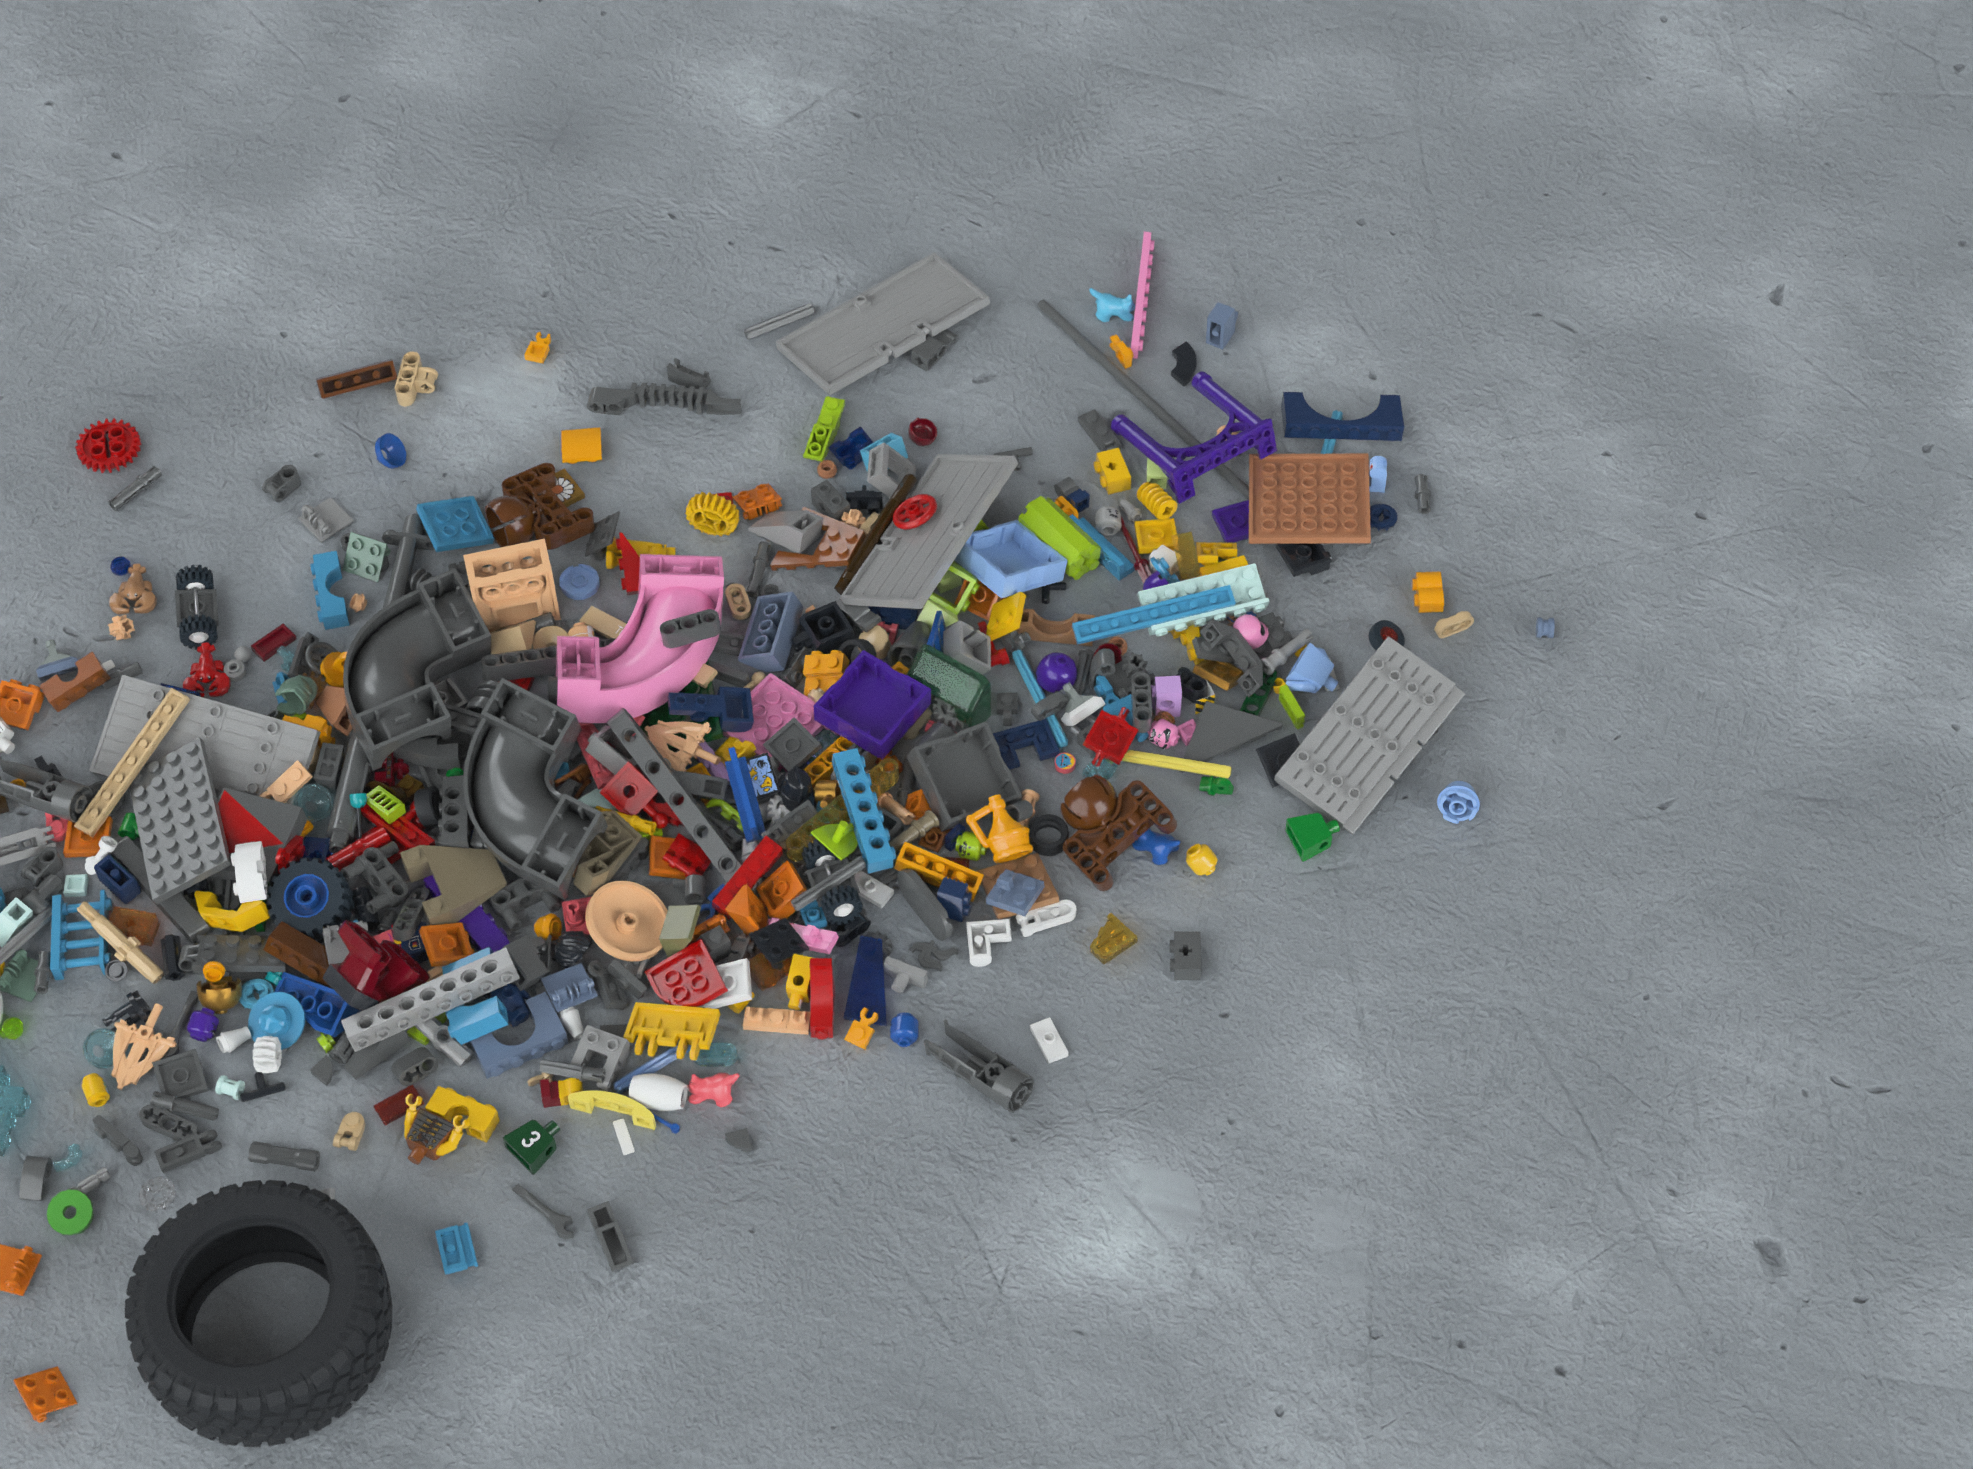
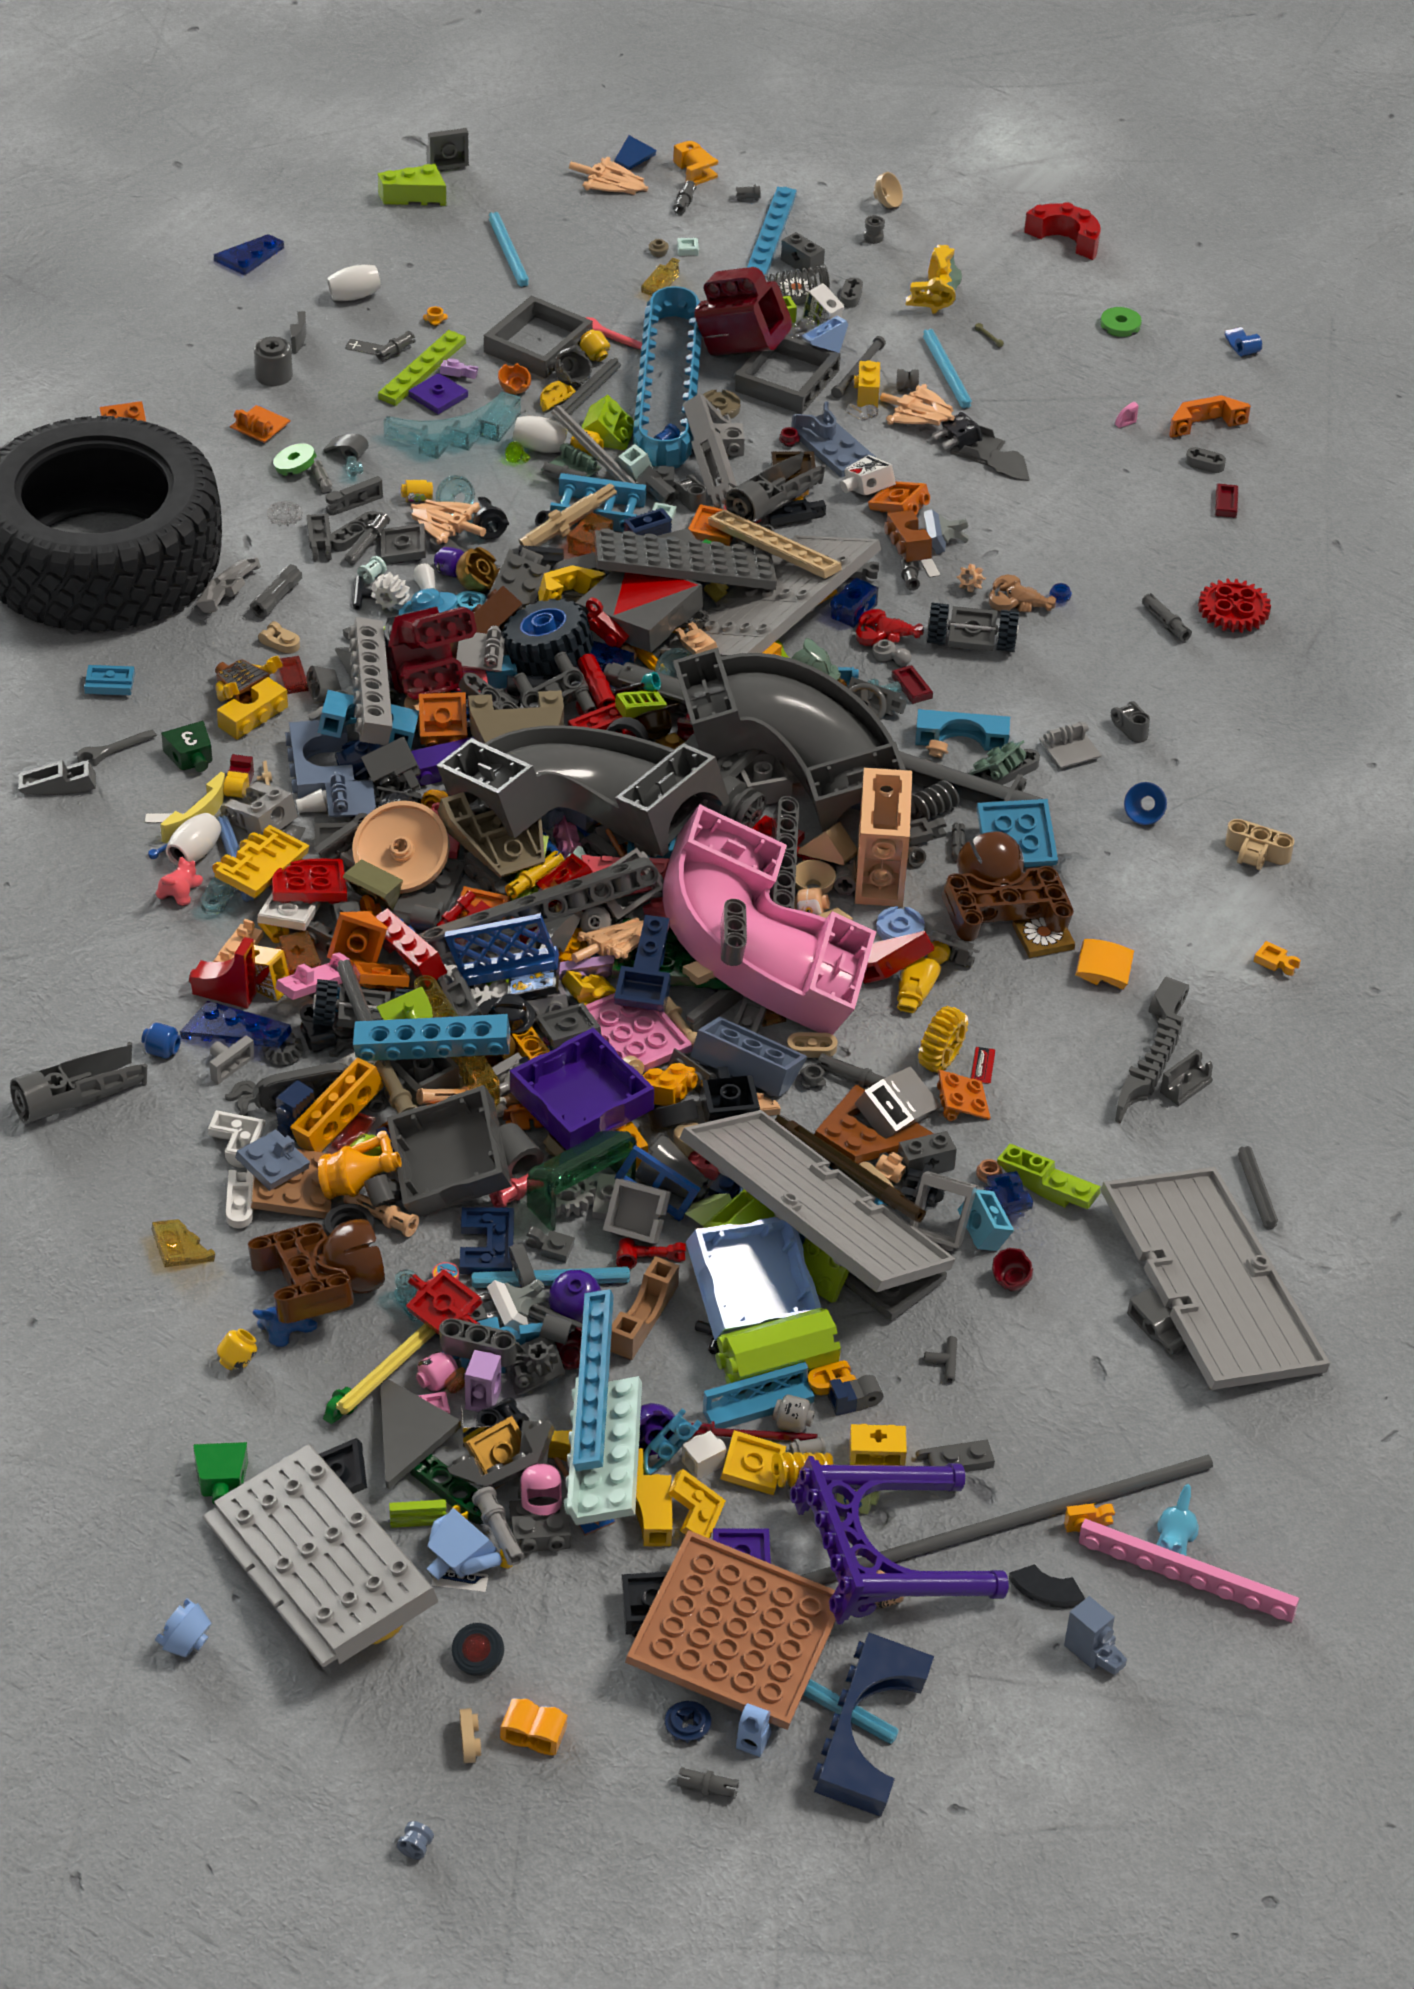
camera: 105 degrees right, 10 degrees down
white leg [85,836,117,875] -> none
light orange plate [203,961,225,982] -> none
white brick [231,841,268,903] -> none
reddish brown brick [316,359,397,399] -> none
dark grey axle [539,1059,606,1083] -> none
dark grey tile [725,1128,752,1152] -> none
black hinge [749,918,809,970] -> none
light orange plate [844,1007,879,1050] -> none
red plate [893,494,937,530] -> none
yellow plate [986,591,1026,641] -> none
dark grey plate [1000,630,1032,651] -> none
white plate [1030,1017,1068,1064] -> none
dark grey brick [1169,931,1201,980] -> none
clear yellow hinge [1171,532,1200,580] -> none

